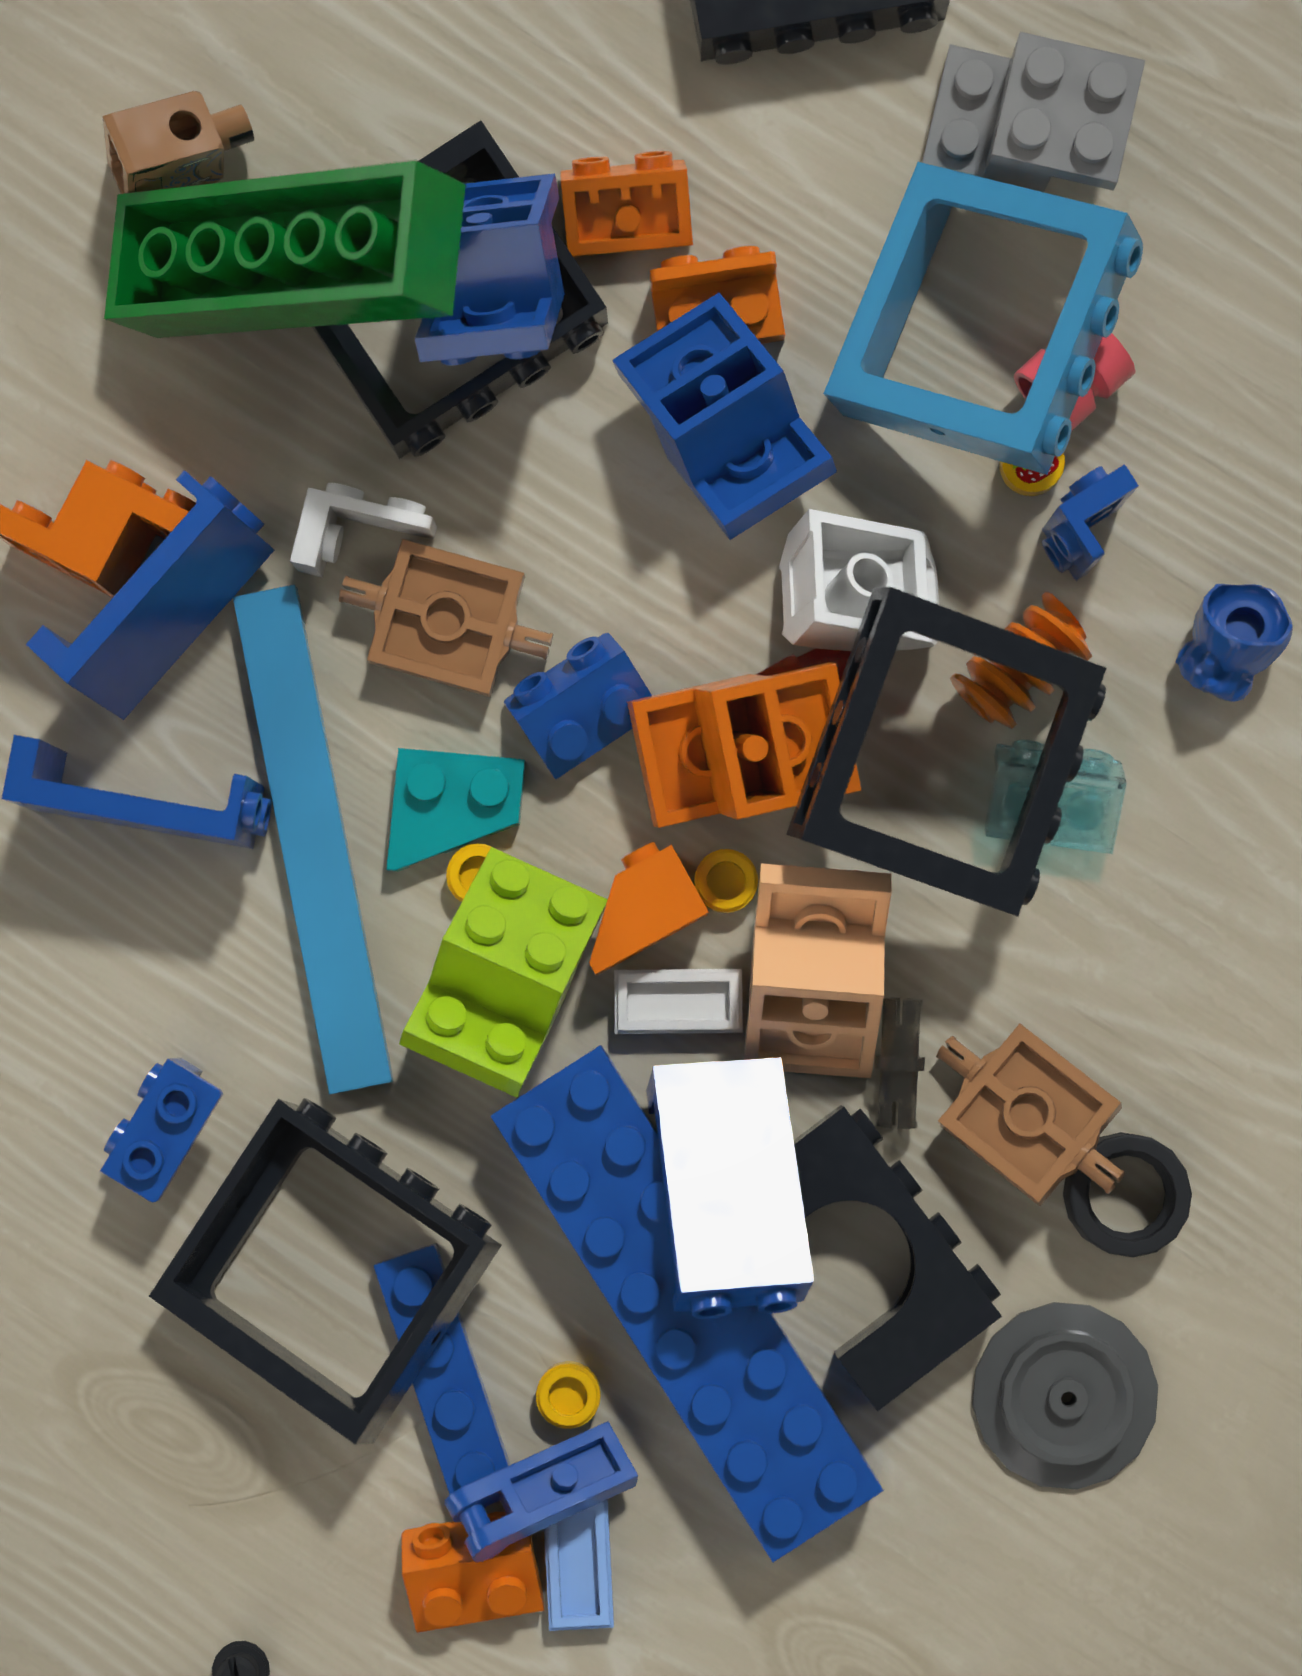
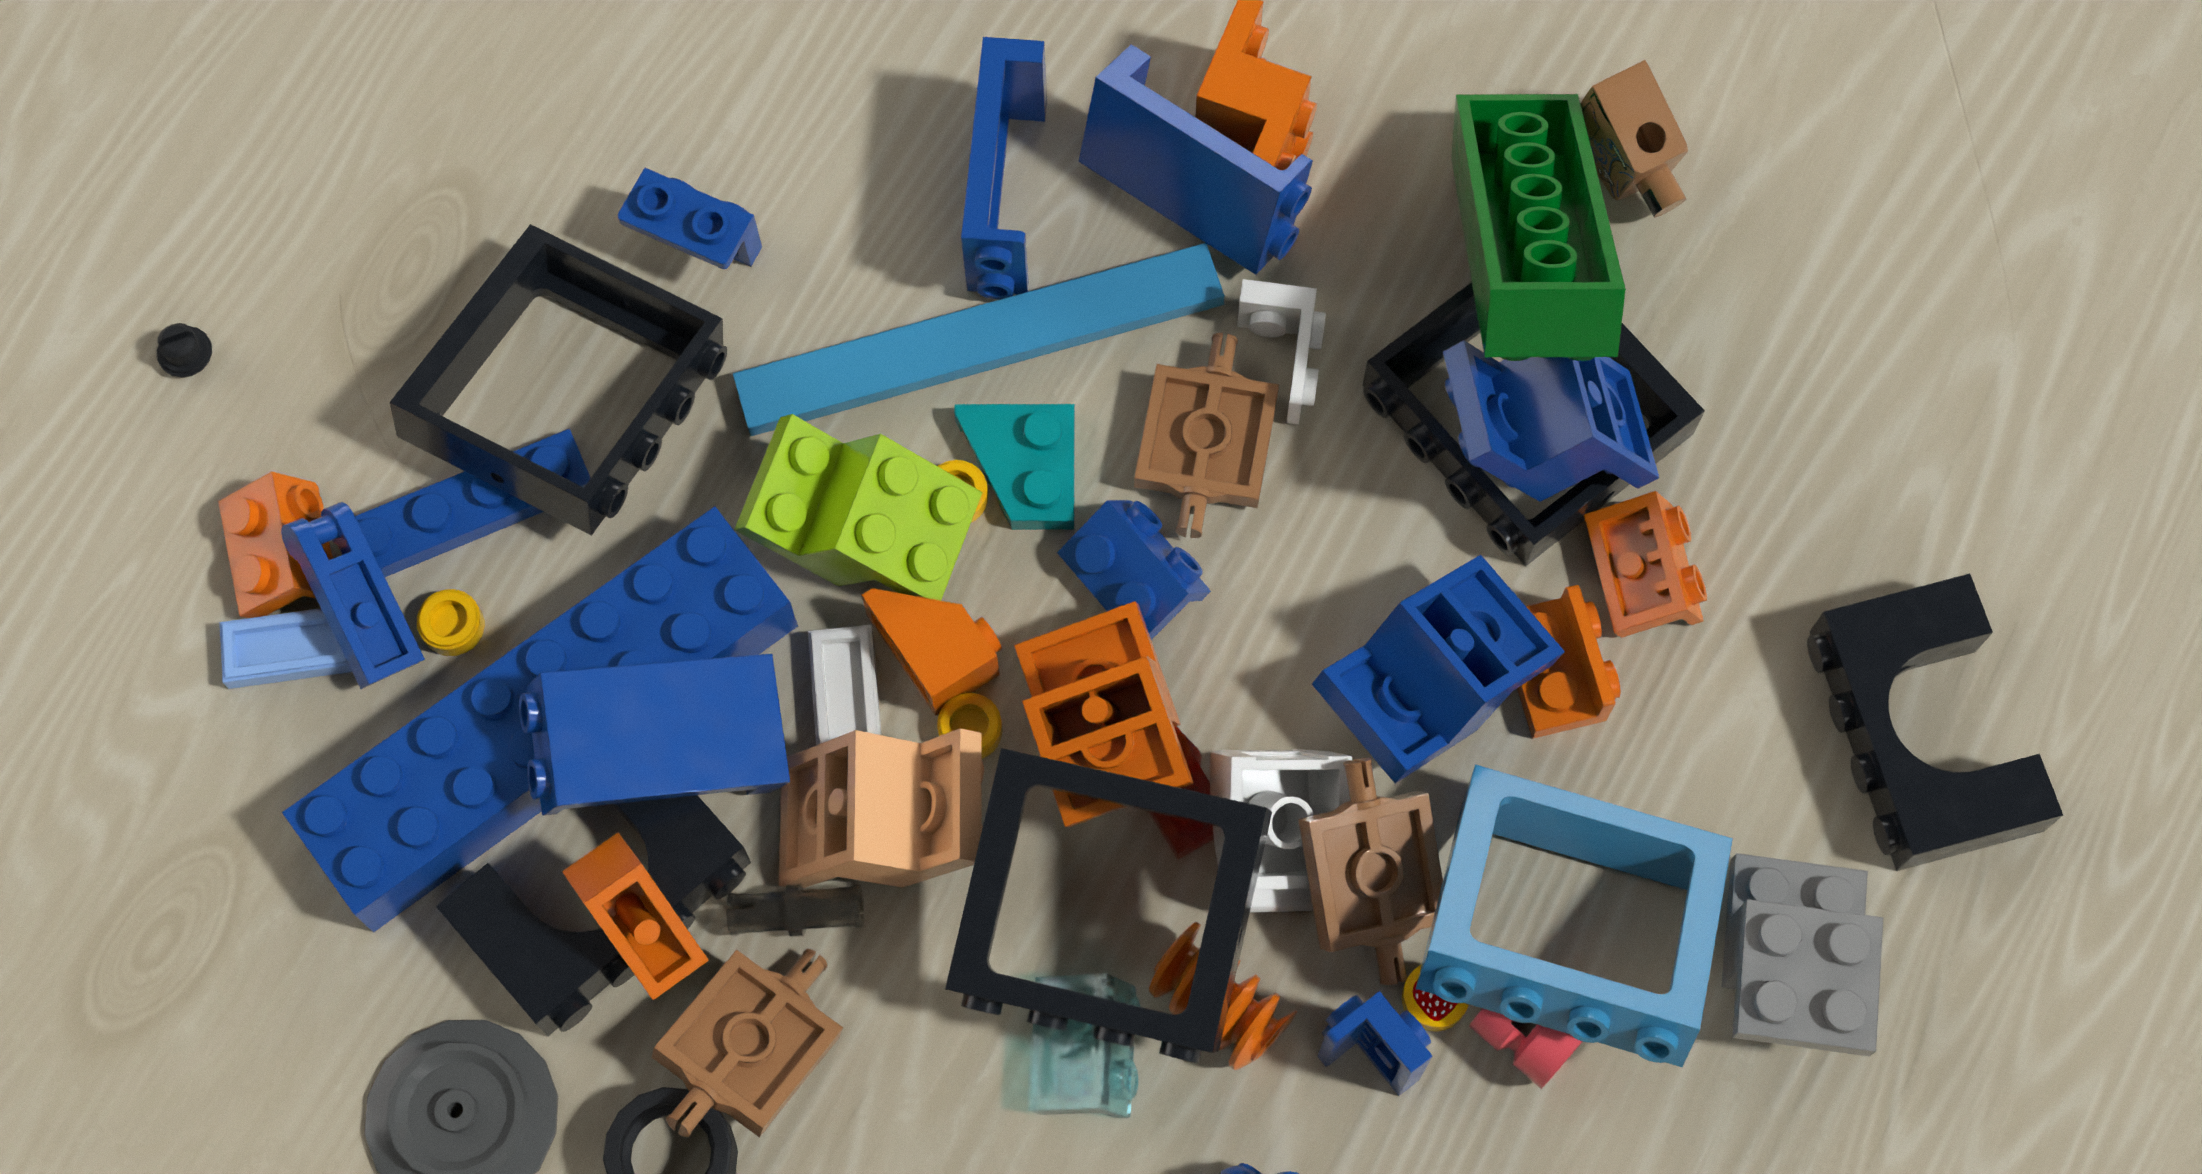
camera: 80 degrees right, 15 degrees down
none -> orange slope [562,832,709,1000]
none -> medium nougat plate [1298,758,1443,985]

